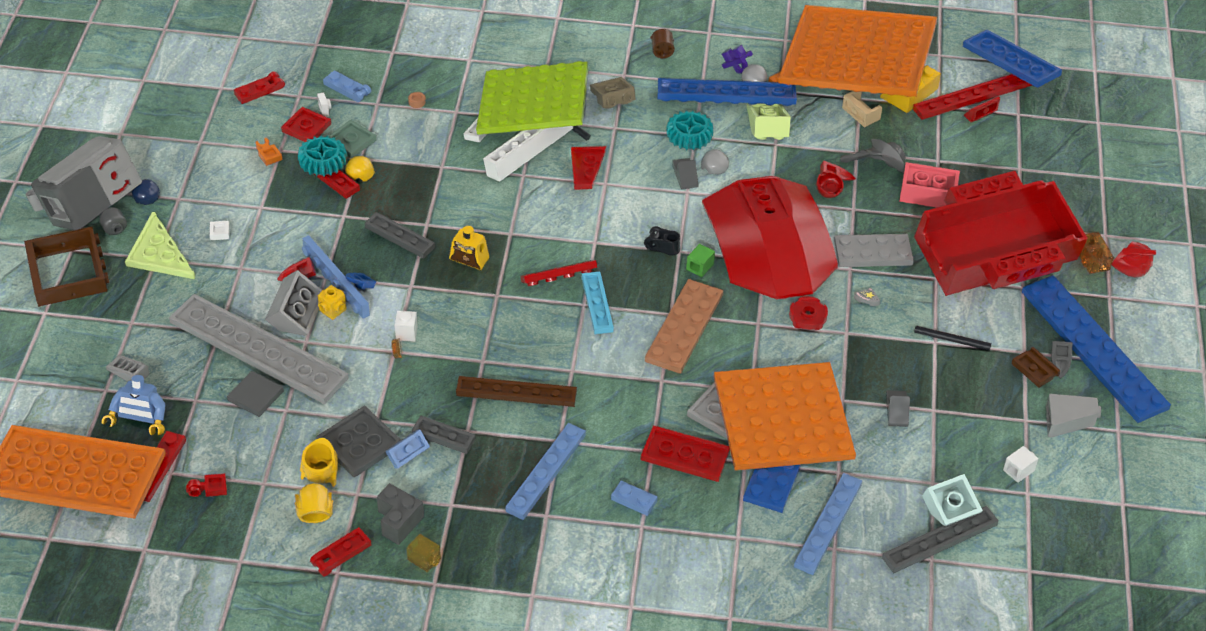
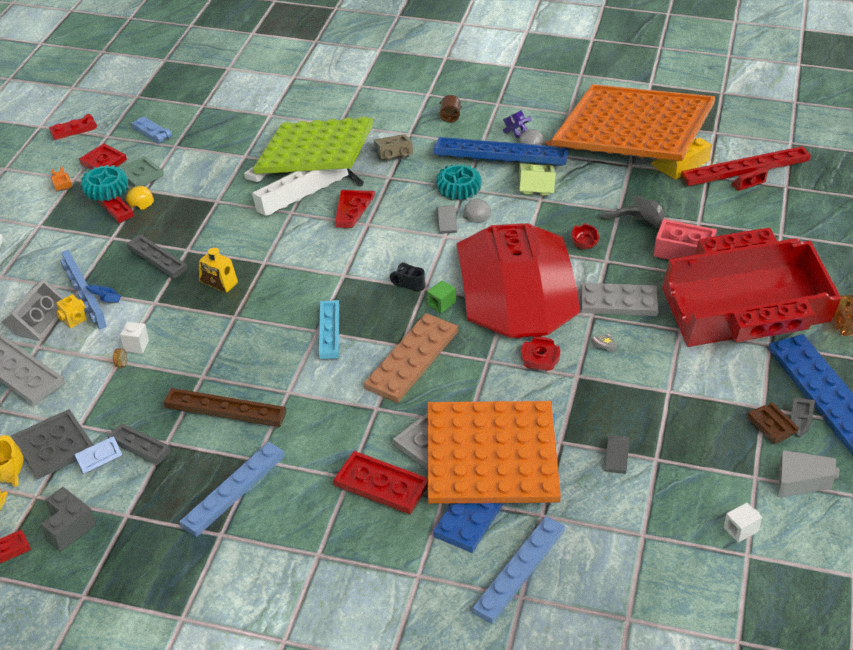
camera: 10 degrees right, 5 degrees down
red plate [277,257,316,281] -> none
white plate [317,93,331,117] -> none
clear yellow brick [407,534,441,572] -> none
nougat tile [408,92,426,108] -> none
red plate [520,260,598,286] -> none
medium blue plate [611,481,658,516] -> none
red plate [820,160,856,181] -> none
tan panel [842,91,882,127] -> none
dark grey plate [882,506,999,573] -> none
black bar [914,326,992,351] -> none
light aqua slope [922,474,983,526] -> none
blue plate [963,30,1062,88] -> none

